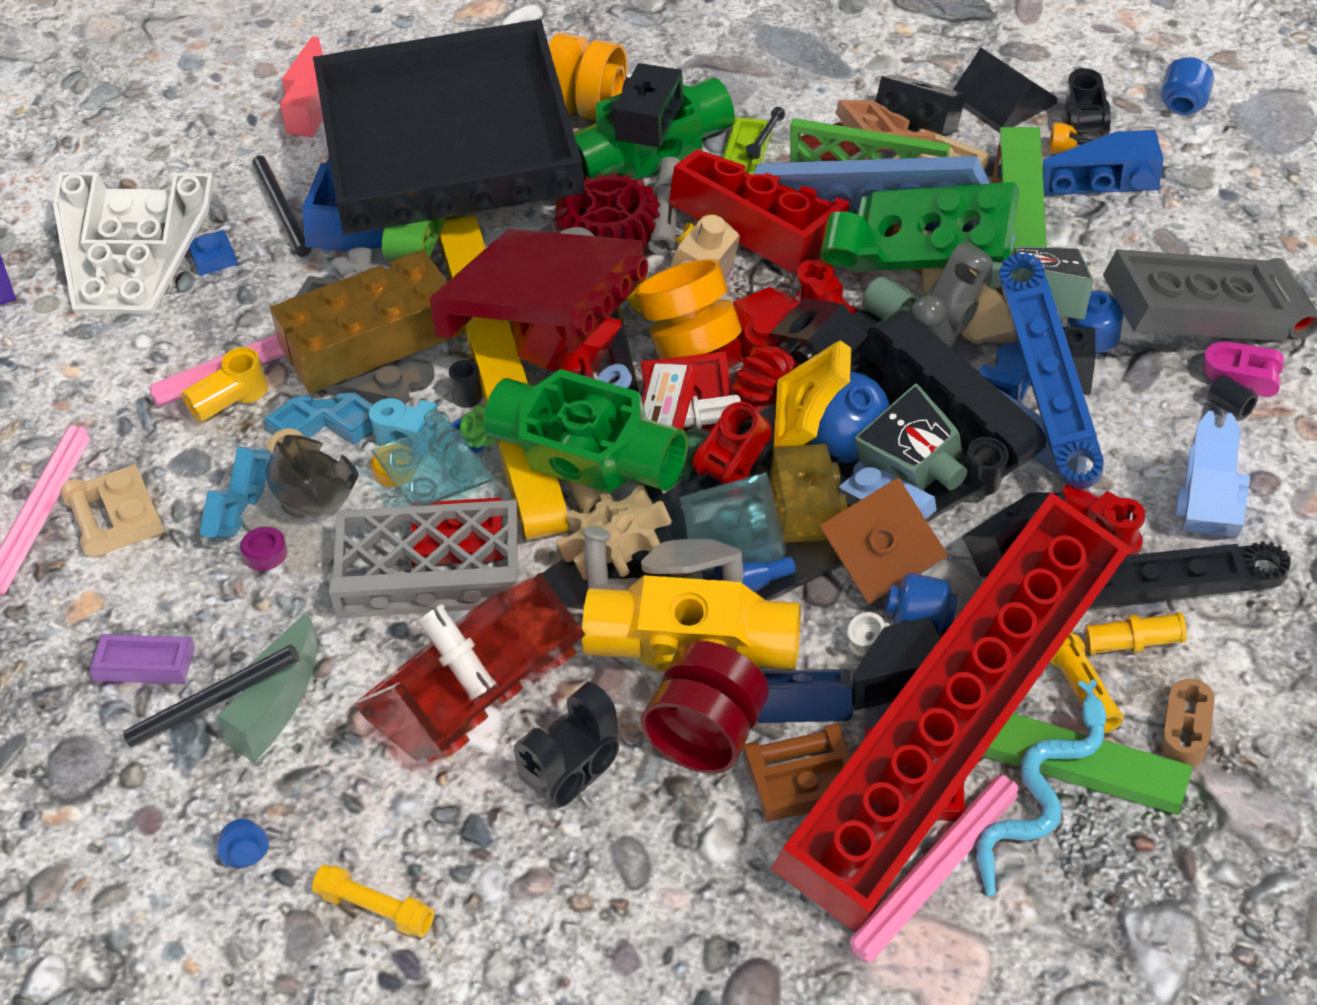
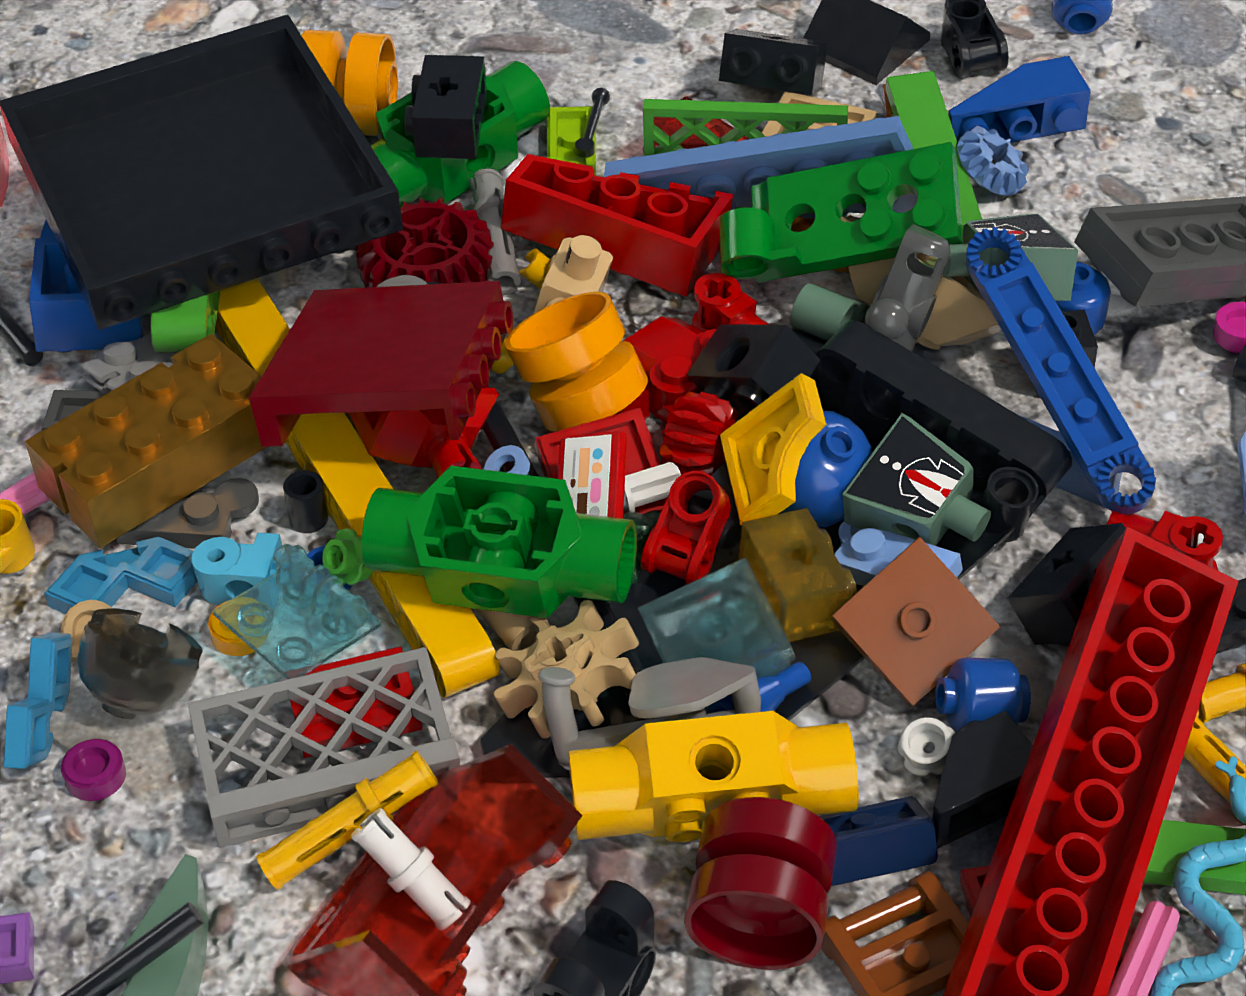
camera: 15 degrees left, 0 degrees up
nougat wing [835,100,936,153] -> none
blue leg [979,342,1031,403] -> none
light orange hinge [1049,122,1096,154] -> none
none -> yellow pin [256,750,439,890]
none -> medium blue gear [957,125,1029,196]

